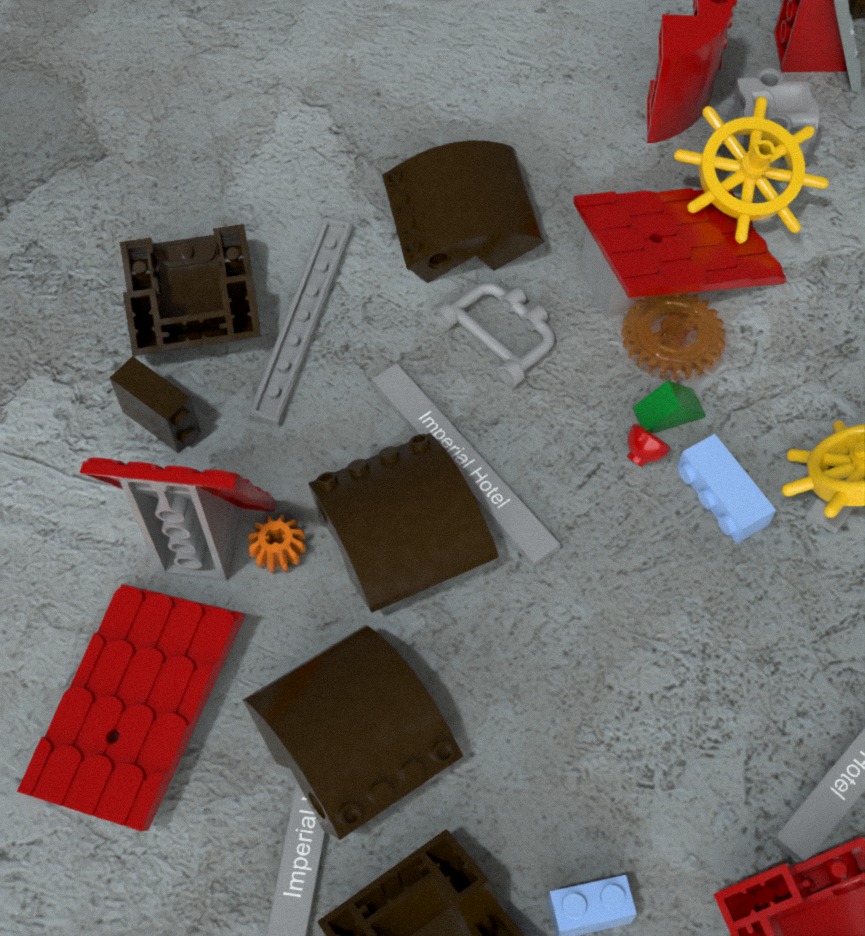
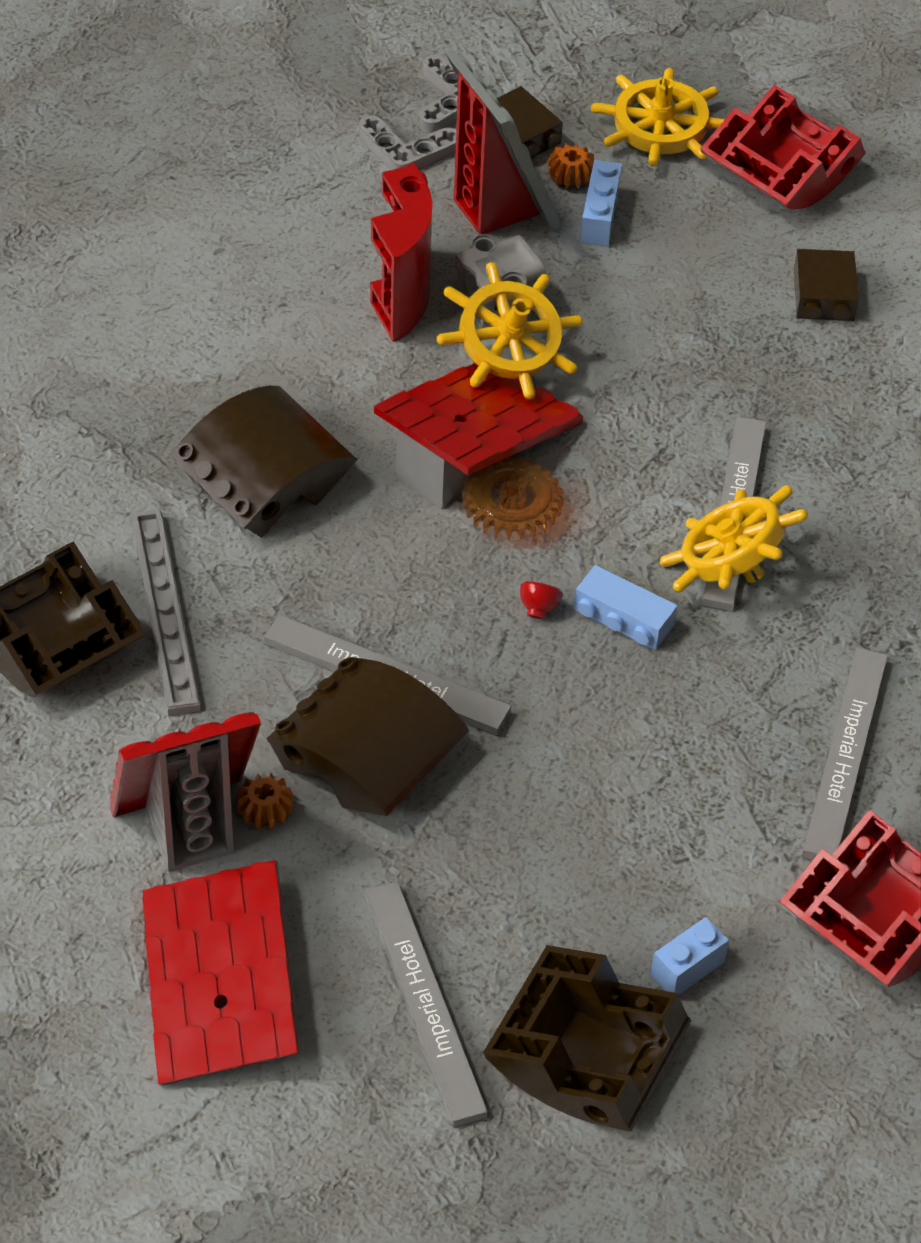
camera: 30 degrees left, 10 degrees down
dark brown brick [109,356,201,454] -> none
dark brown slope [243,625,463,840] -> none
light grey bar [432,282,555,388] -> none
green slope [633,380,706,434] -> none

